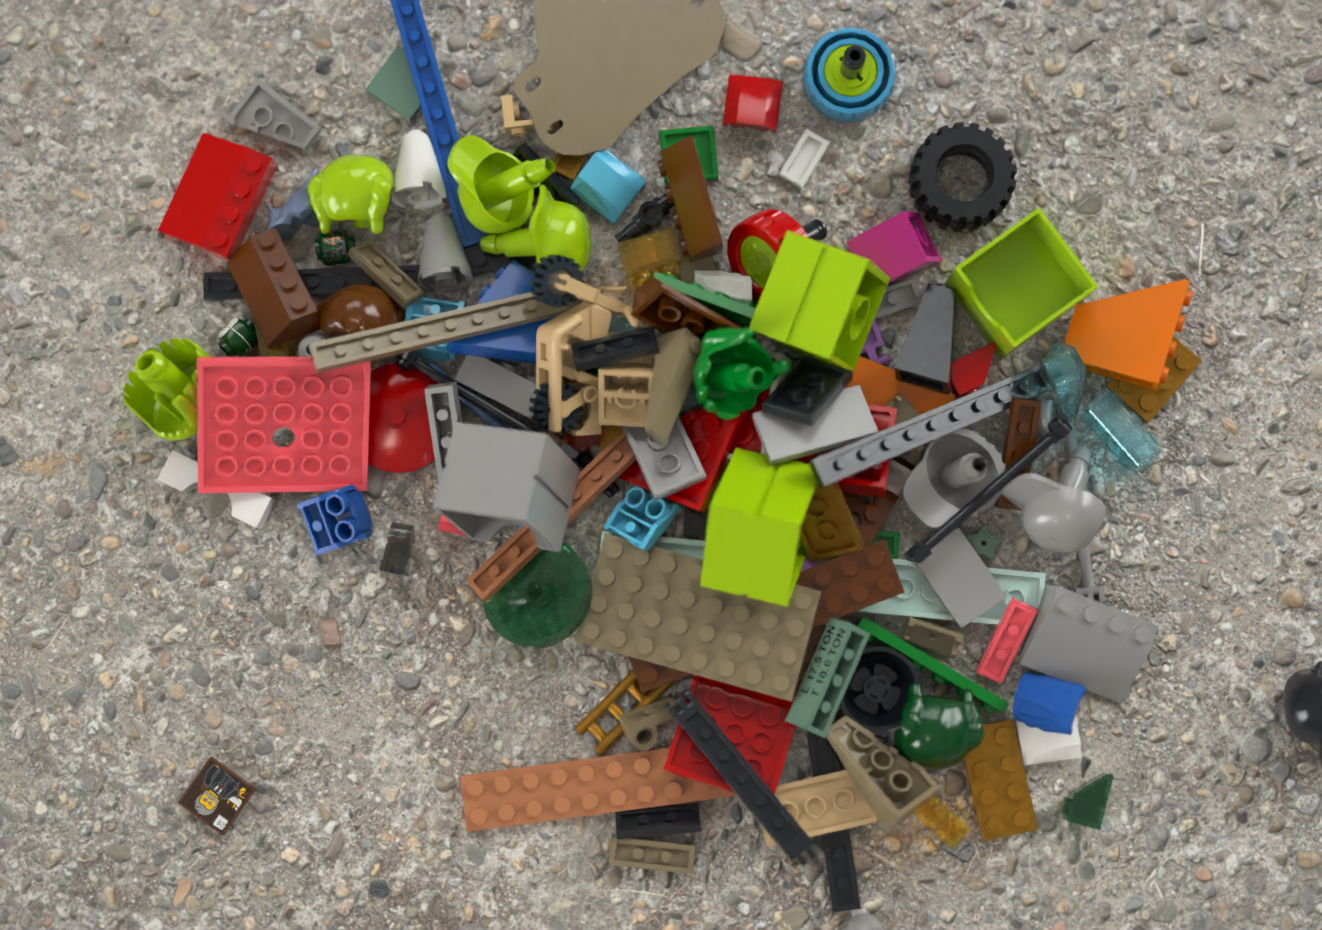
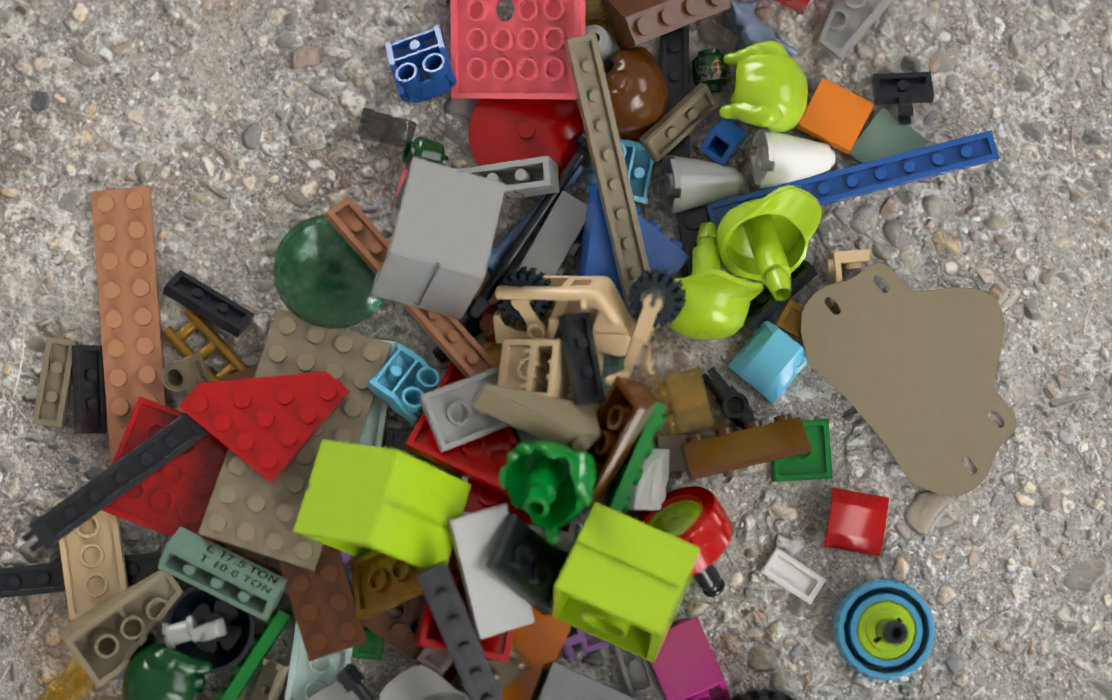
camera: 90 degrees right, 0 degrees up
none -> light grey connector [162,615,227,650]
none -> black plate [163,270,255,338]
none -> red plate [178,371,350,484]
none -> dark green head [402,136,448,170]
none -> blue brick [699,118,749,166]
none -> orange tile [796,78,874,155]
none -> black plate [871,71,934,125]

